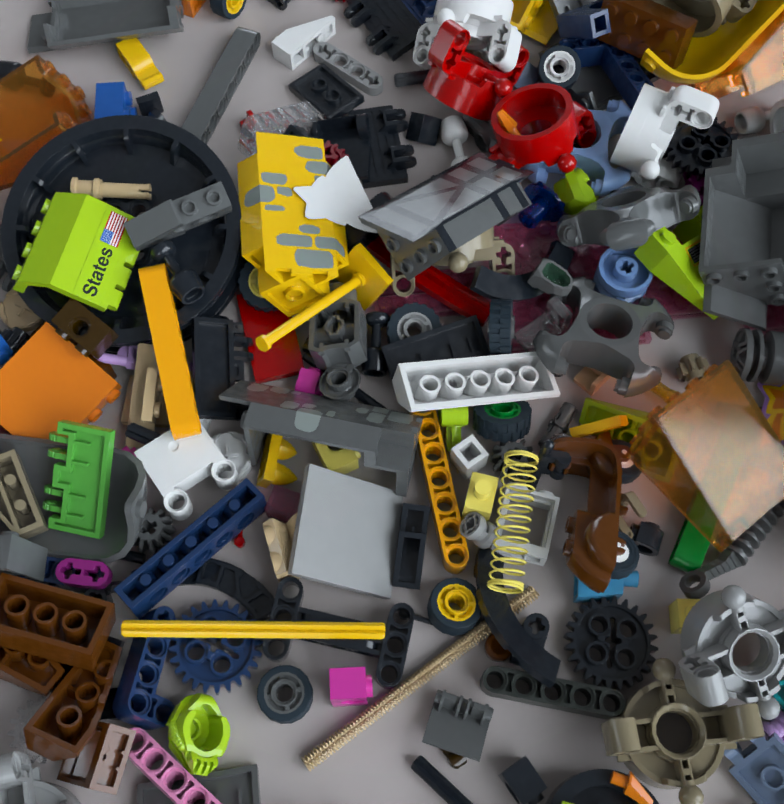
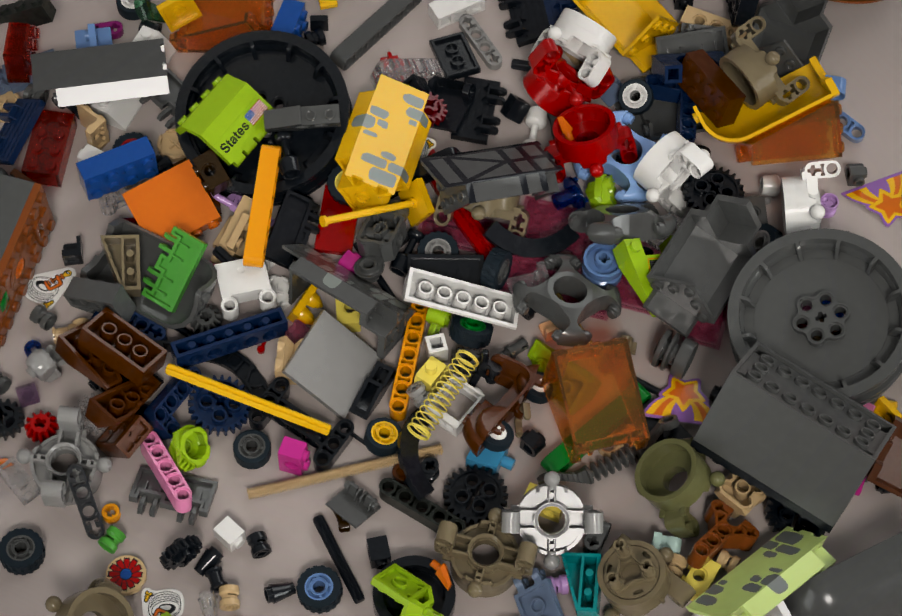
camera: 20 degrees right, 5 degrees down
magenta beam [55,558,113,590] -> none
tan pin [70,177,152,200] -> none
white sticker [293,156,378,233] -> none
dark grey rock [527,258,573,296] -> none
yellow tile [569,415,629,437] -> none

